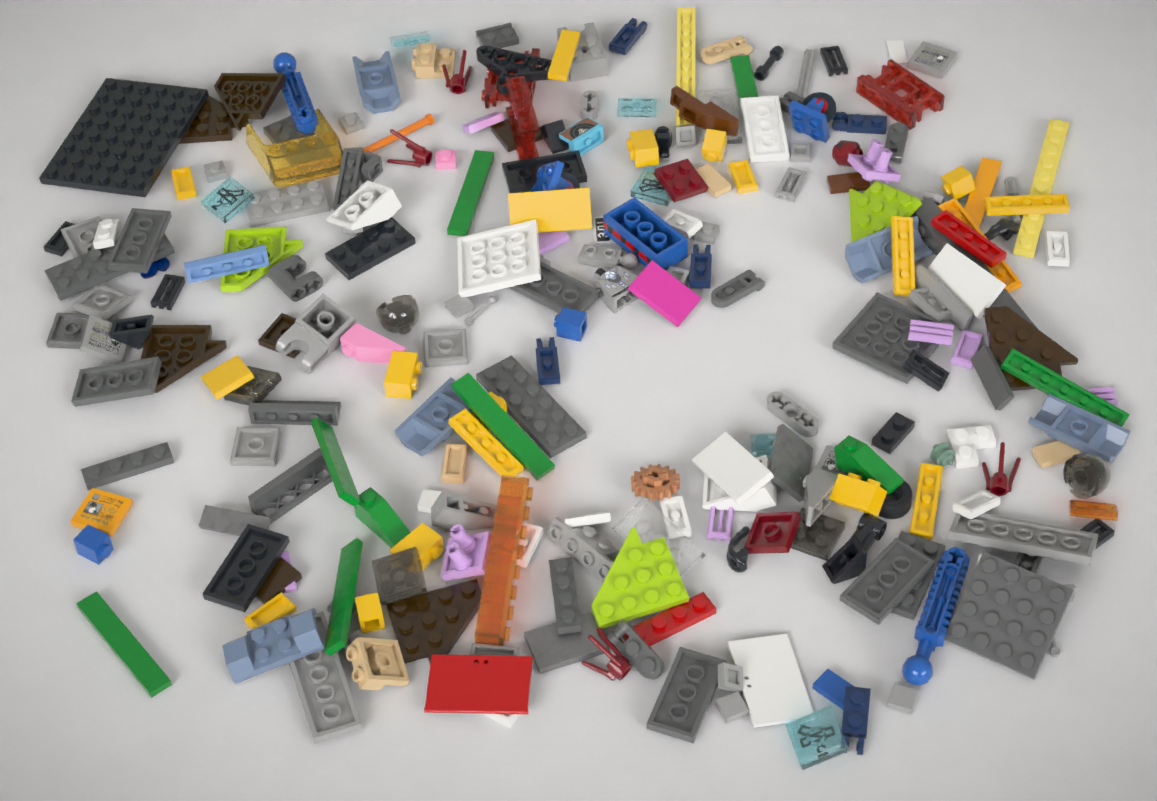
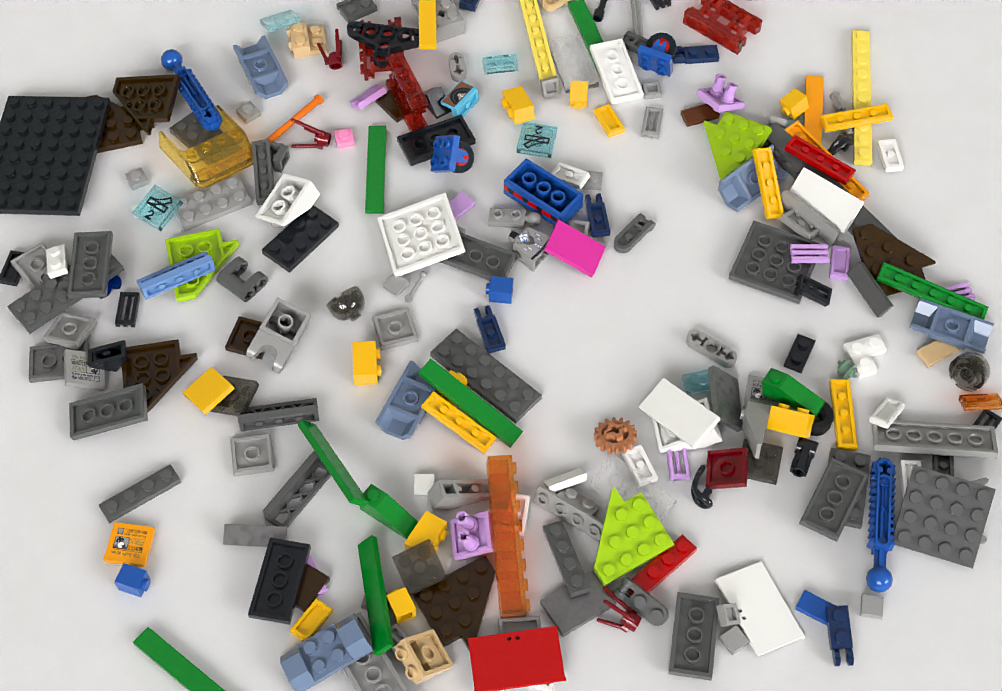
camera: 15 degrees left, 10 degrees up
yellow tile [171,166,197,201] -> none
bright pink slope [340,323,406,364] -> none
tan tile [441,444,468,483] -> none
yellow tile [508,188,592,233] -> none
sticker [592,216,613,243] -> none
dark red plate [653,159,708,202] -> none
black piece [654,126,672,158] -> none
reddish brown slope [670,86,740,137] -> none
tan tile [696,163,731,198] -> none
clear light blue tile [785,705,849,770] -> none
black slope [822,536,867,584] -> none
dark red head [832,140,863,167] -> none
dark grey plate [884,122,909,163] -> none
dark red plant [982,442,1021,496] -> none

